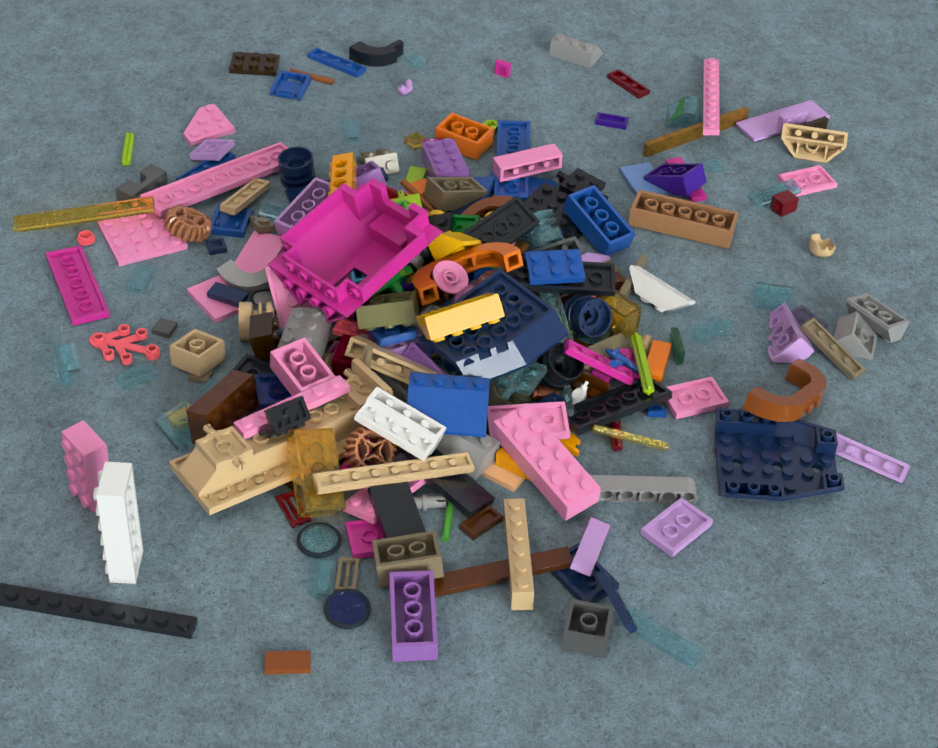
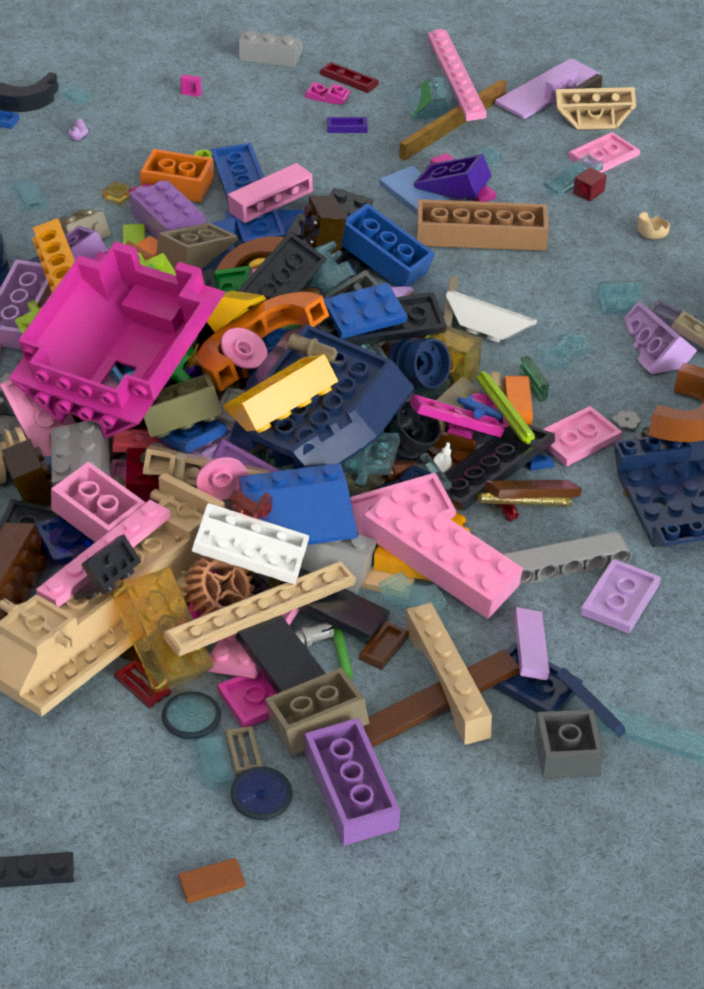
camera: 15 degrees left, 0 degrees up
none -> bright pink dish [196,457,248,500]
none -> clear red bracket [229,489,273,520]
none -> dark tan axle [288,333,338,362]
none -> dark brown brick [301,196,347,257]
none -> dark pink slope [305,81,351,104]
none -> clear light blue tile [378,572,448,614]
none -> reddish brown tile [484,480,582,499]
none -> light grey plant [613,411,641,430]

